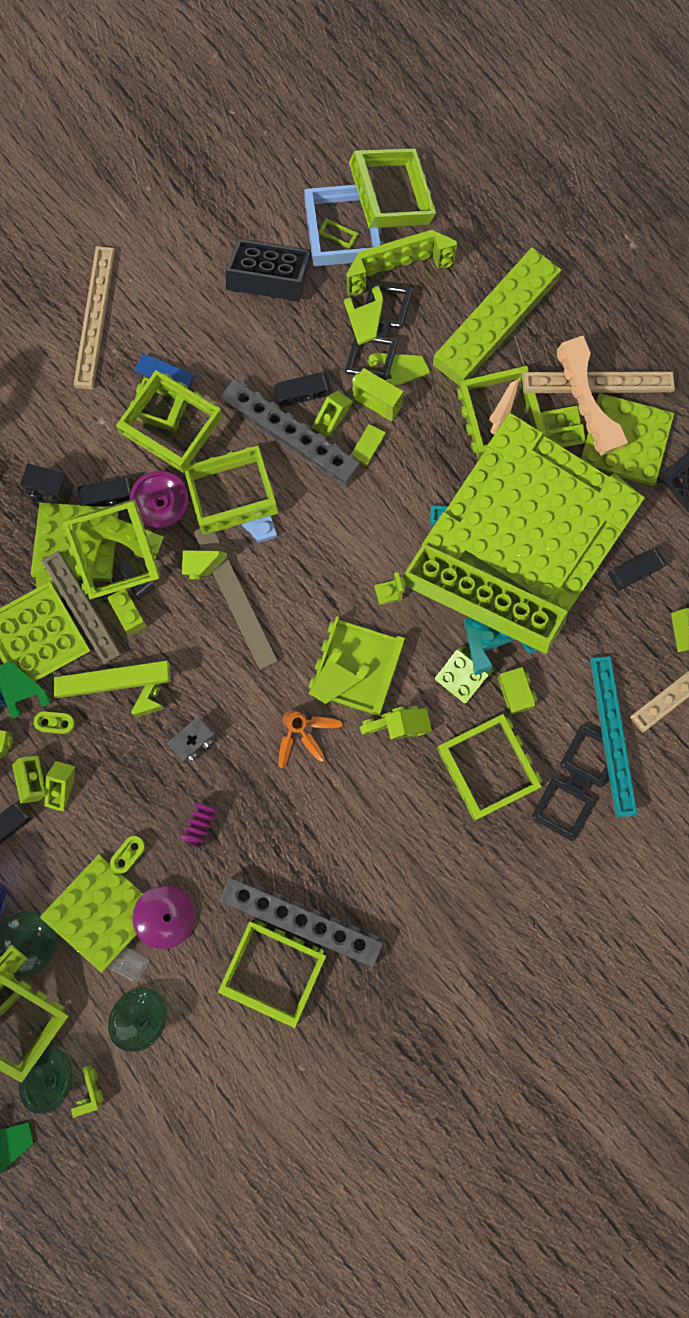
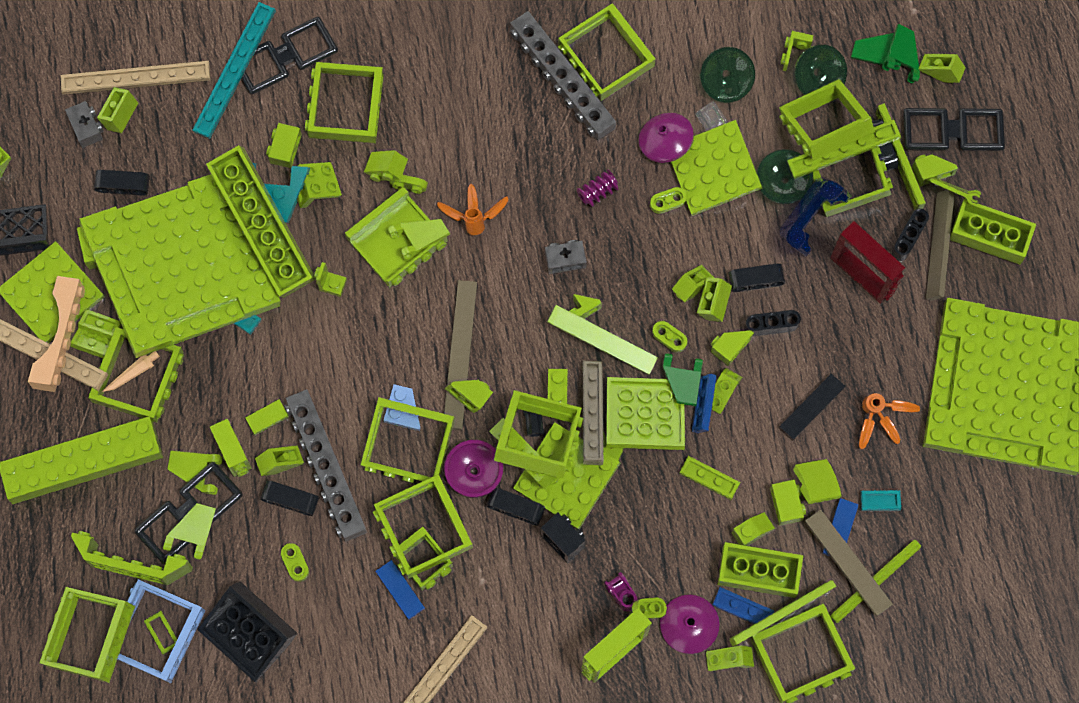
camera: 155 degrees left, 5 degrees down
none -> lime plate [281,543,309,582]

